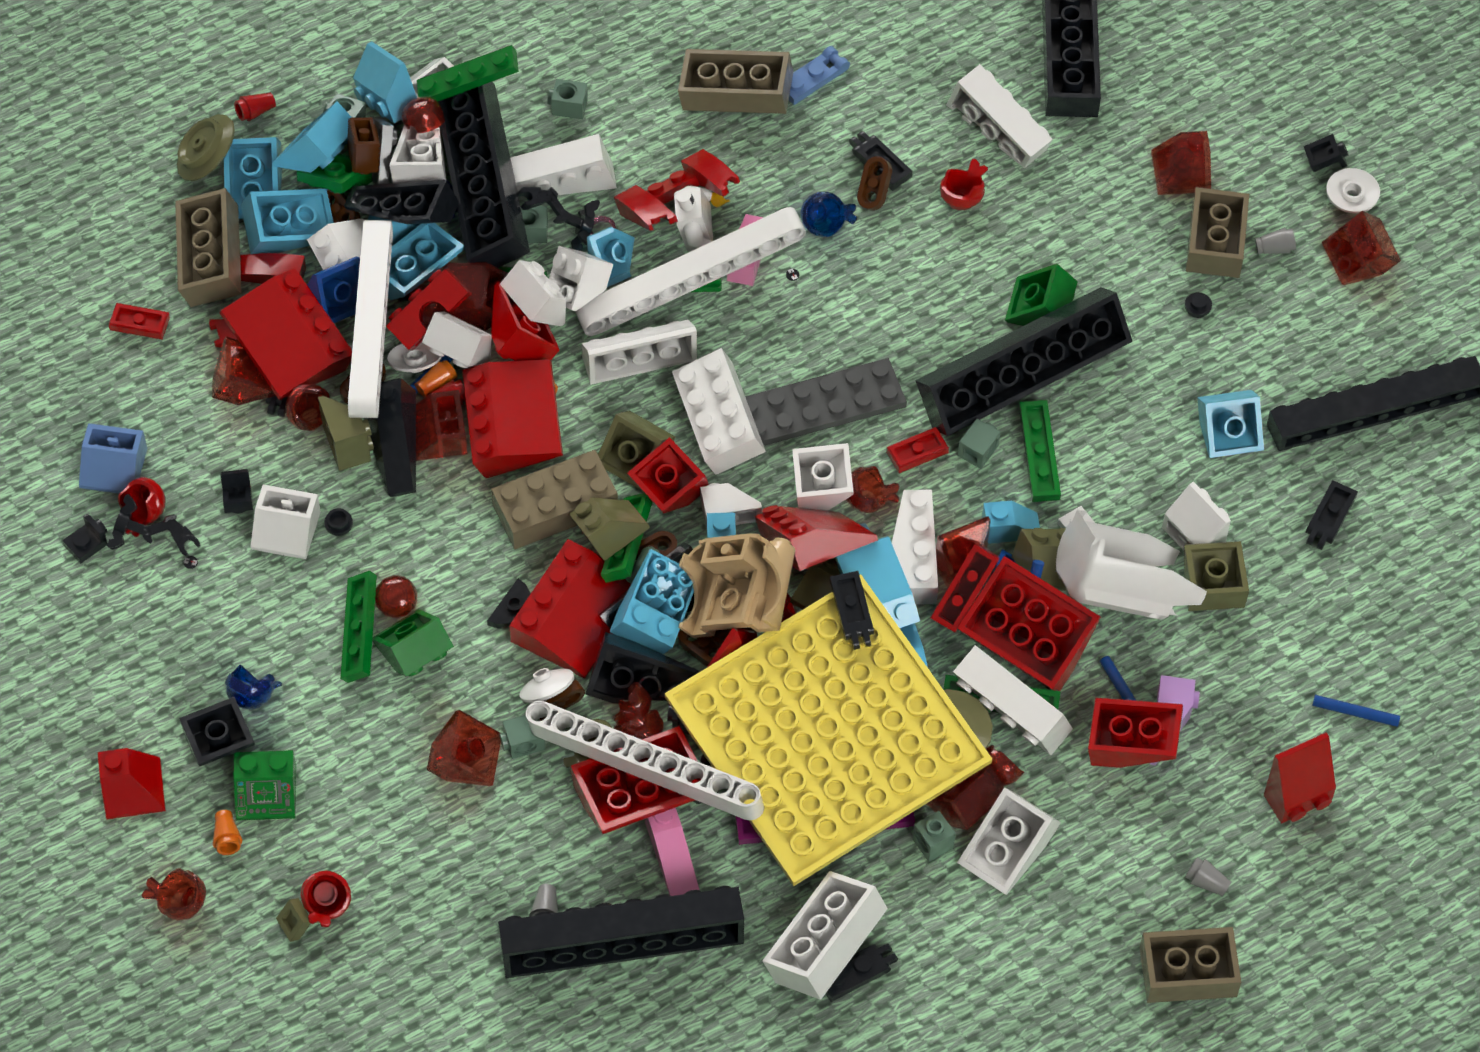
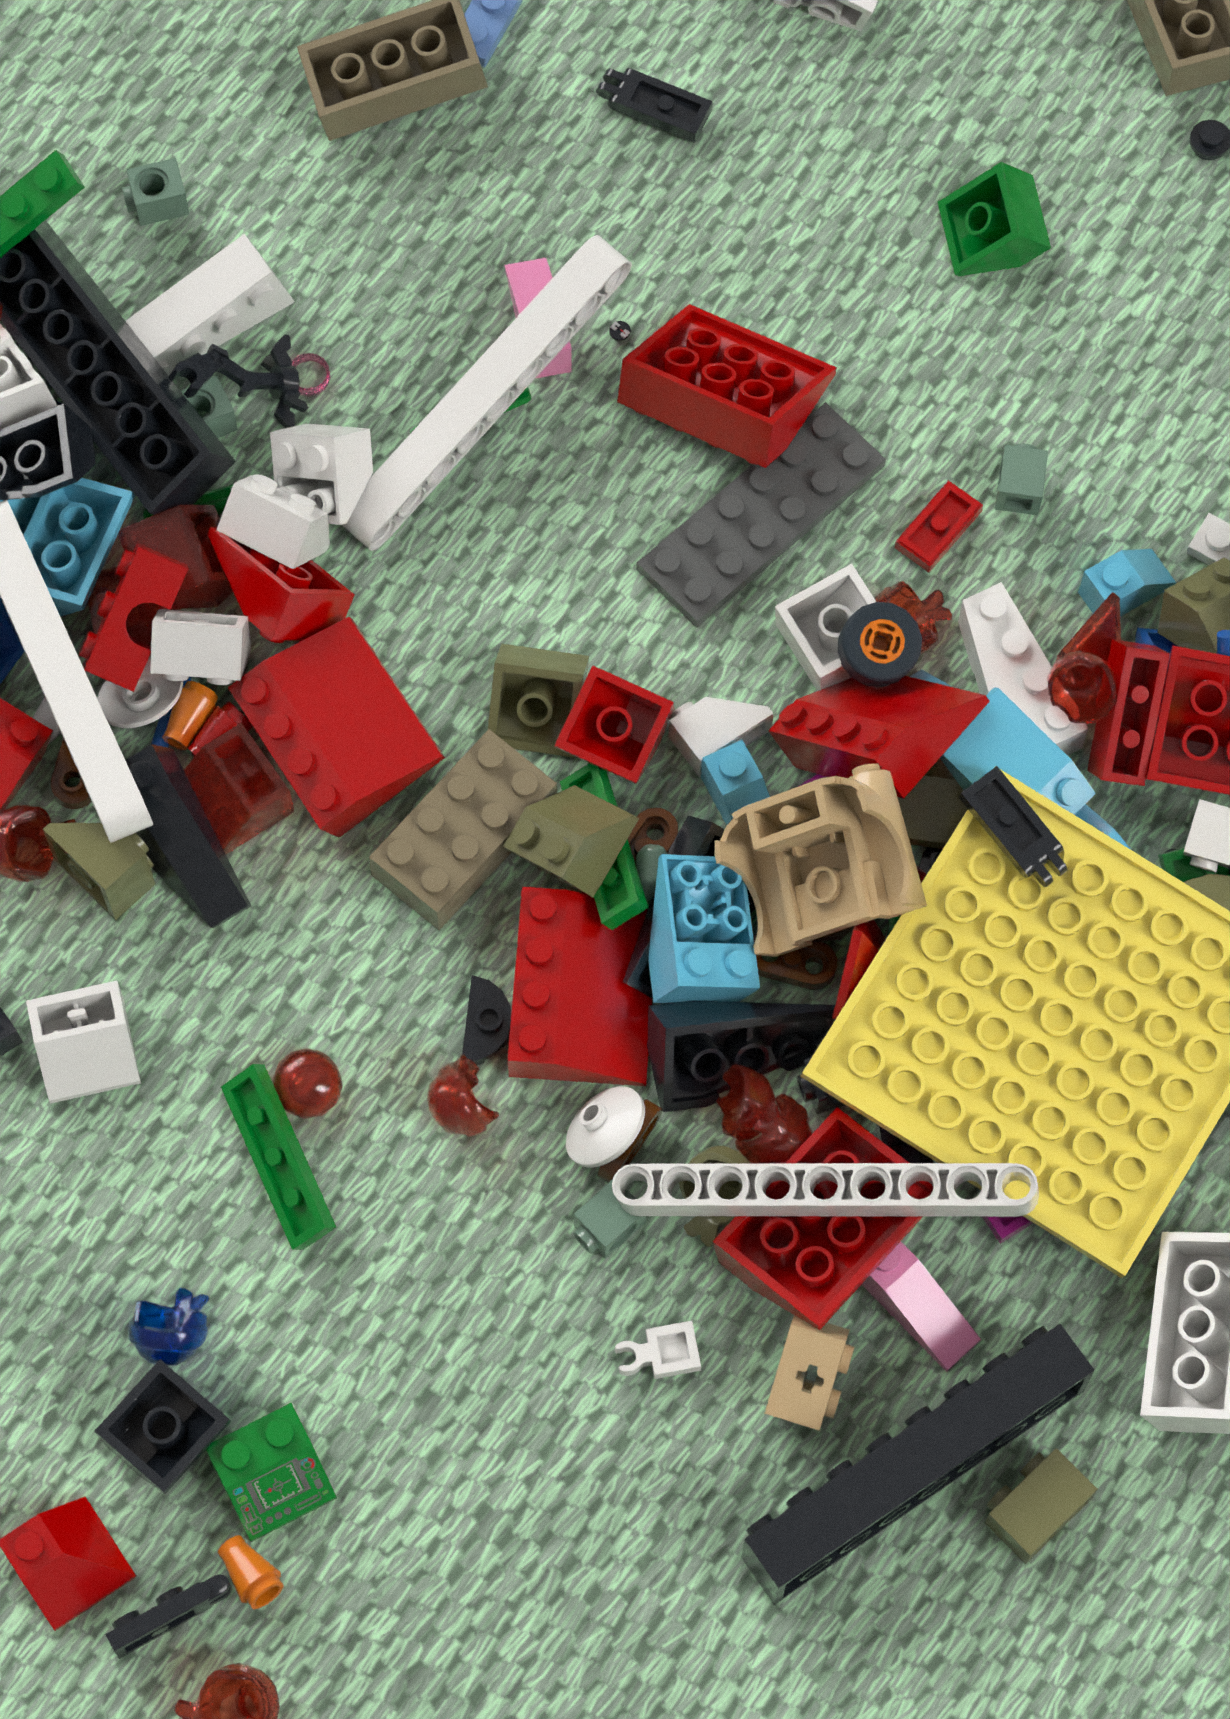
camera: 25 degrees left, 10 degrees up
olive plate [276,898,311,942] -> none
red hat [300,870,351,927] -> none
black plate [324,508,353,536] -> none
green slope [372,609,454,677] -> none
clear red slope [427,710,501,786] -> none
light grey cone [529,884,558,917] -> none
white slope [582,320,697,385] -> none
medium azure slope [587,226,635,287] -> none
red wedge [614,149,740,231] -> none
white brick [672,348,766,475] -> none
white torso [674,186,730,251] -> none
clear blue hat [801,191,857,237] -> none
reddish brown plate [857,156,892,211] -> none
black brick [915,287,1133,436] -> none
red hat [940,159,988,211] -> none
green plate [1019,400,1061,502] -> none
none -> black hinge [105,1574,231,1659]
none -> clear red hat [427,1054,499,1137]
none -> white plate [615,1321,701,1379]
none -> red slope [617,304,837,468]
none -> tan brick [765,1315,855,1431]
none -> black wheel [837,602,922,687]
none -> olive brick [985,1448,1098,1564]
none -> clear red hair [1047,651,1117,723]

